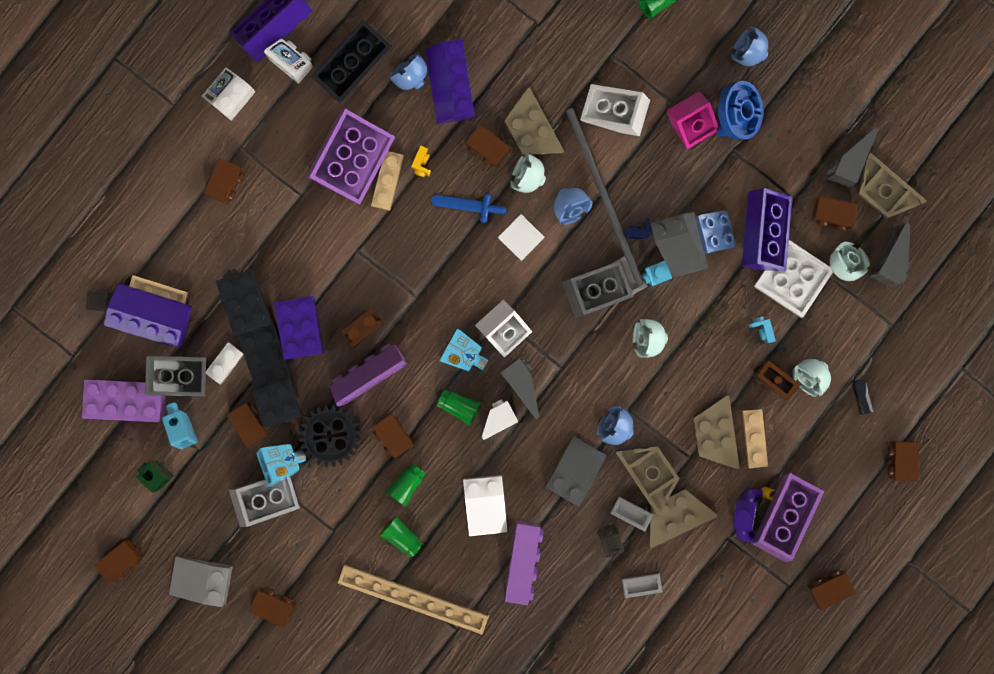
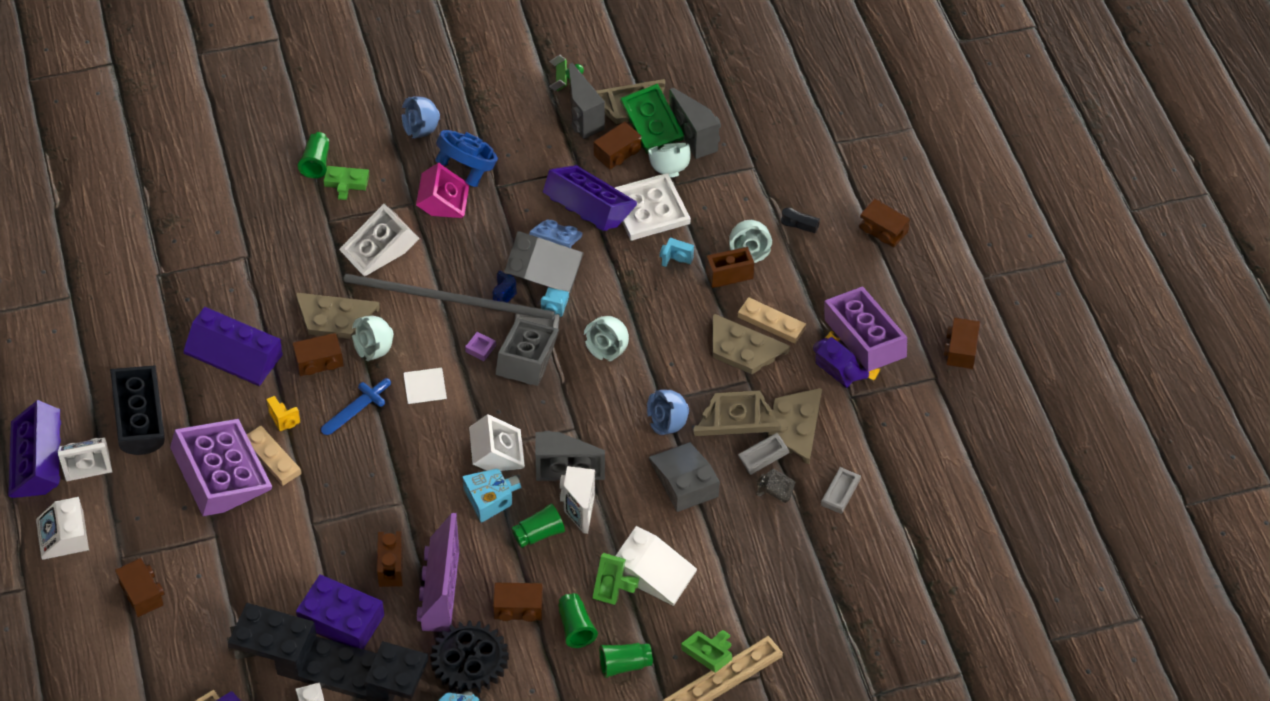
camera: 50 degrees left, 35 degrees down
medium blue cylinder [389,53,427,90] -> none
medium lavender brick [505,520,544,605] -> none
medium blue cylinder [553,188,593,225] -> none
none -> bright green plate [324,166,369,200]
none -> medium lavender plate [465,332,496,361]
none -> piece [549,55,584,91]
none -> bright green plate [592,553,639,605]
none -> green plate [620,83,684,154]
none -> bright green plate [681,630,732,673]

